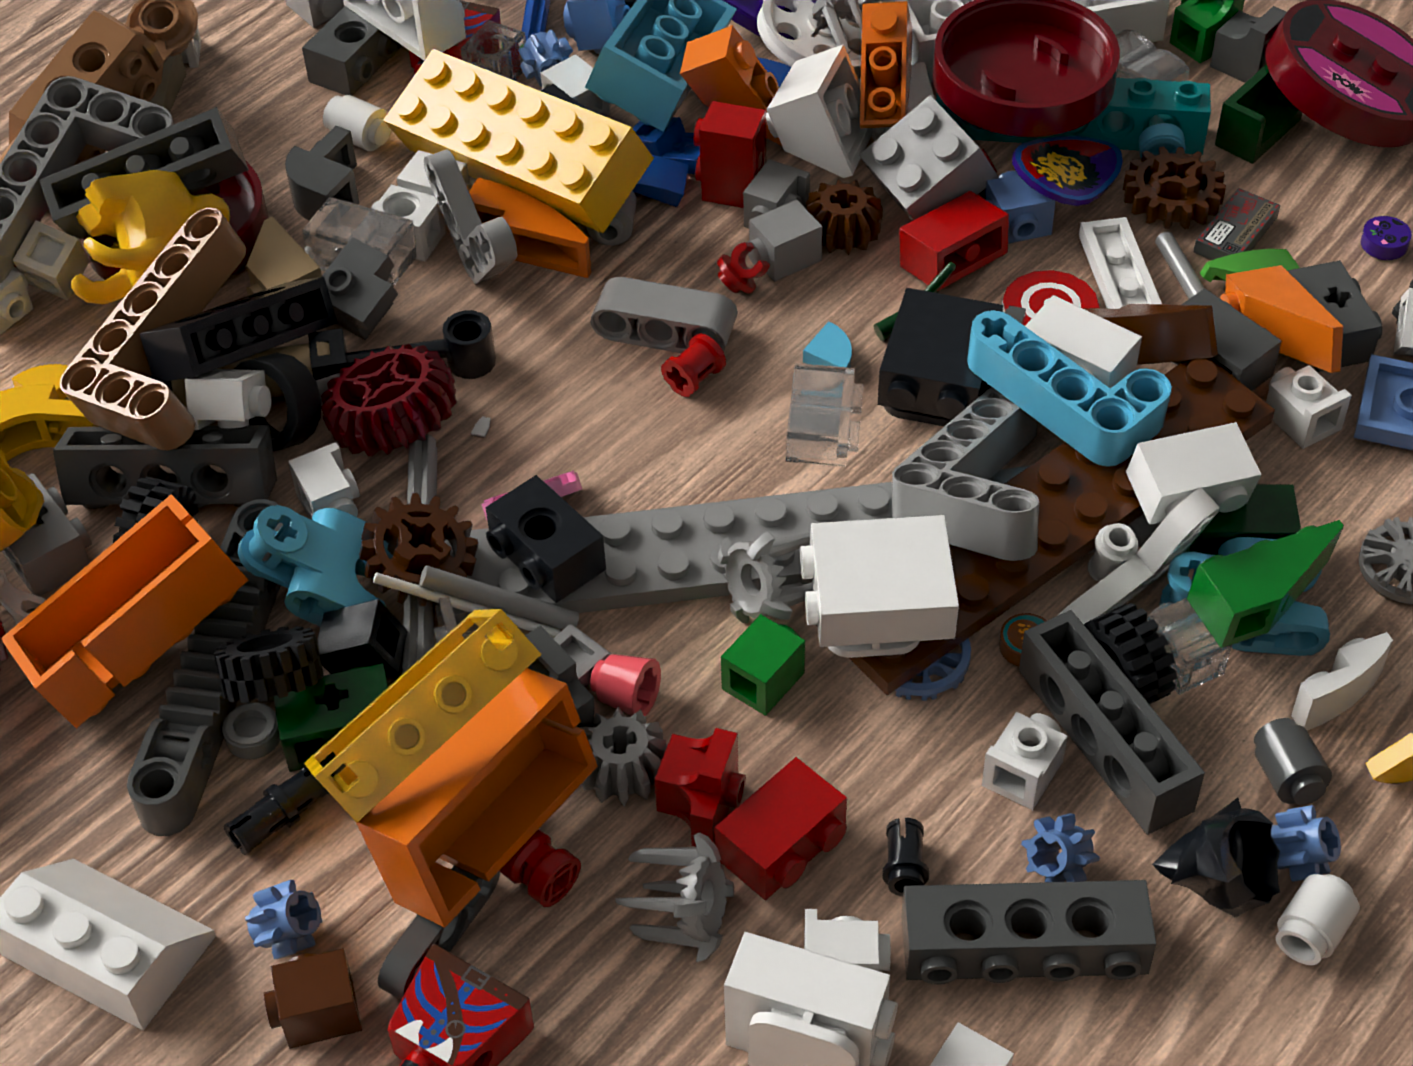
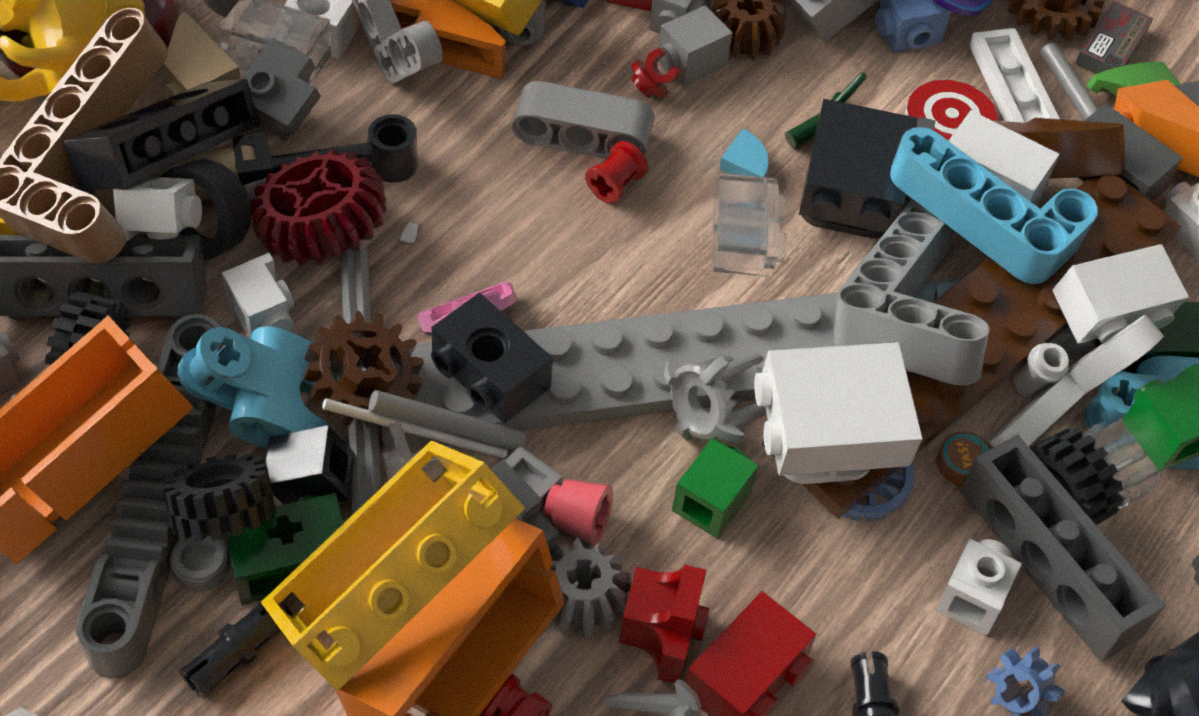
camera: 10 degrees left, 5 degrees up
red brick [899,191,1009,291] -> none

